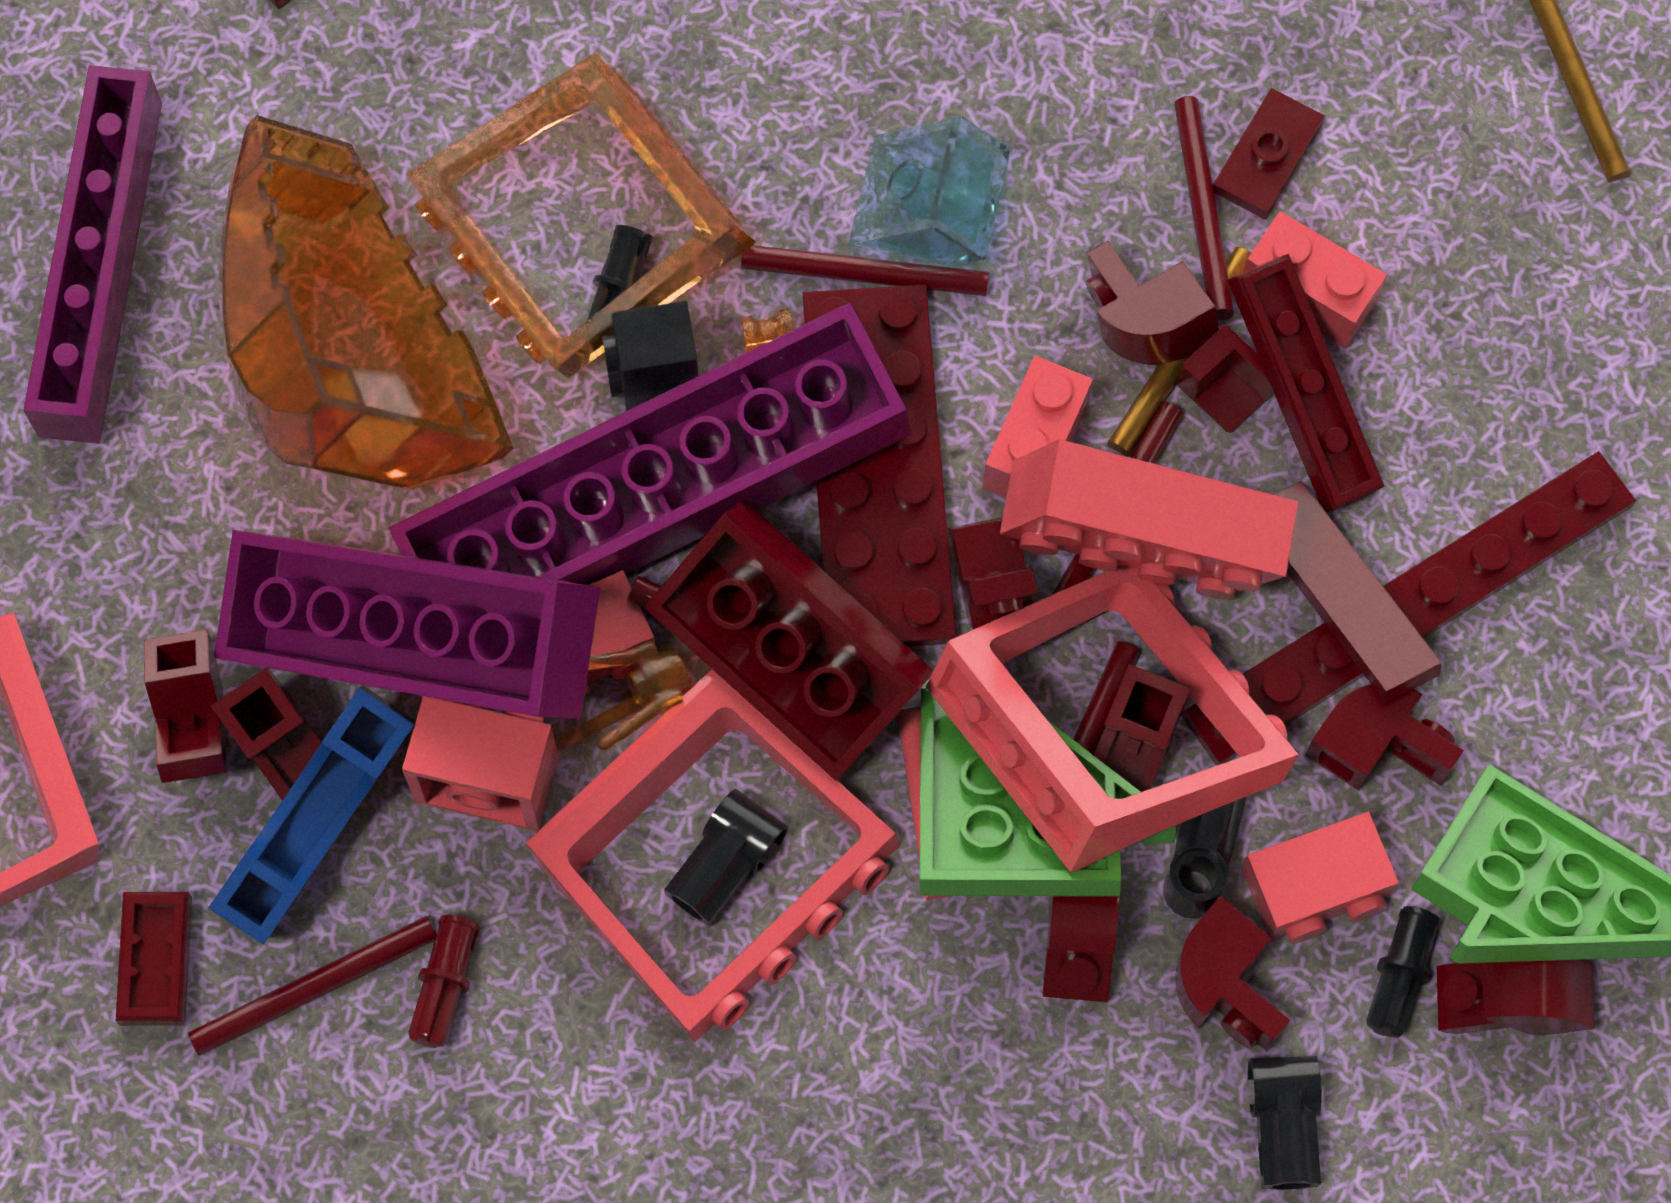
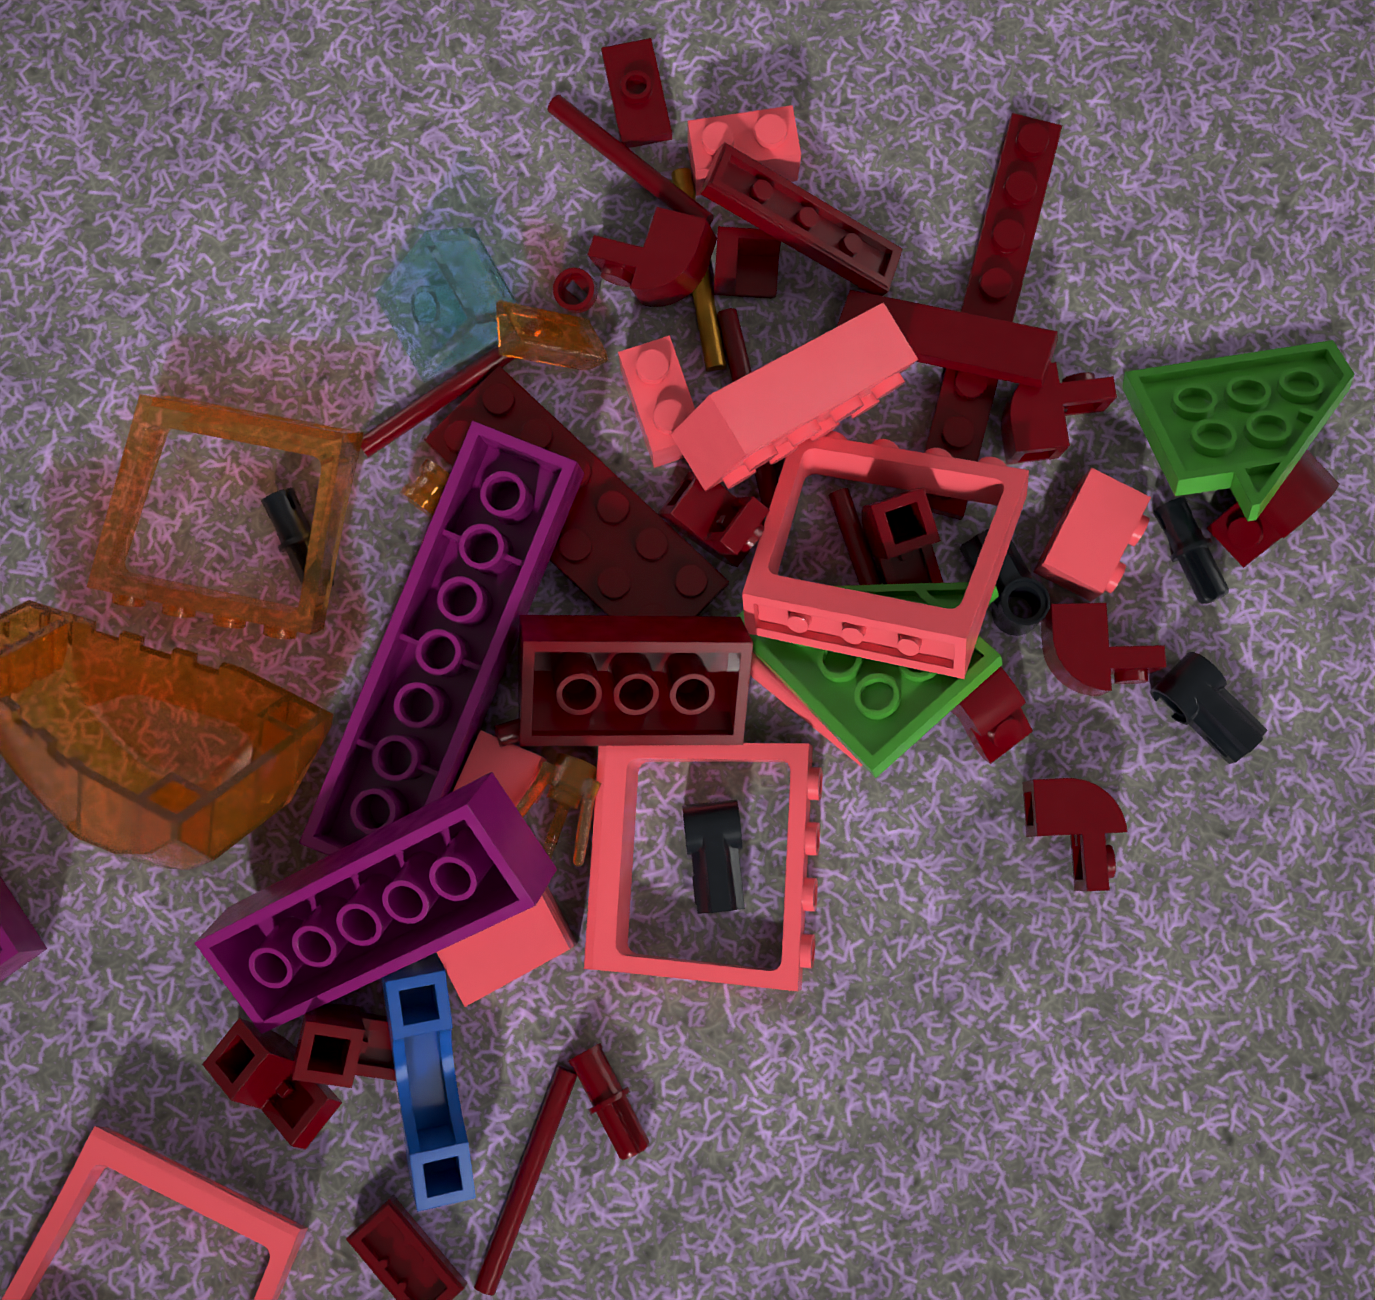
camera: 40 degrees left, 10 degrees up
black brick [602,301,699,411] -> none
none -> clear orange slope [496,300,608,370]
none -> dark red hinge [553,267,598,313]
none -> dark red brick [1022,778,1128,891]

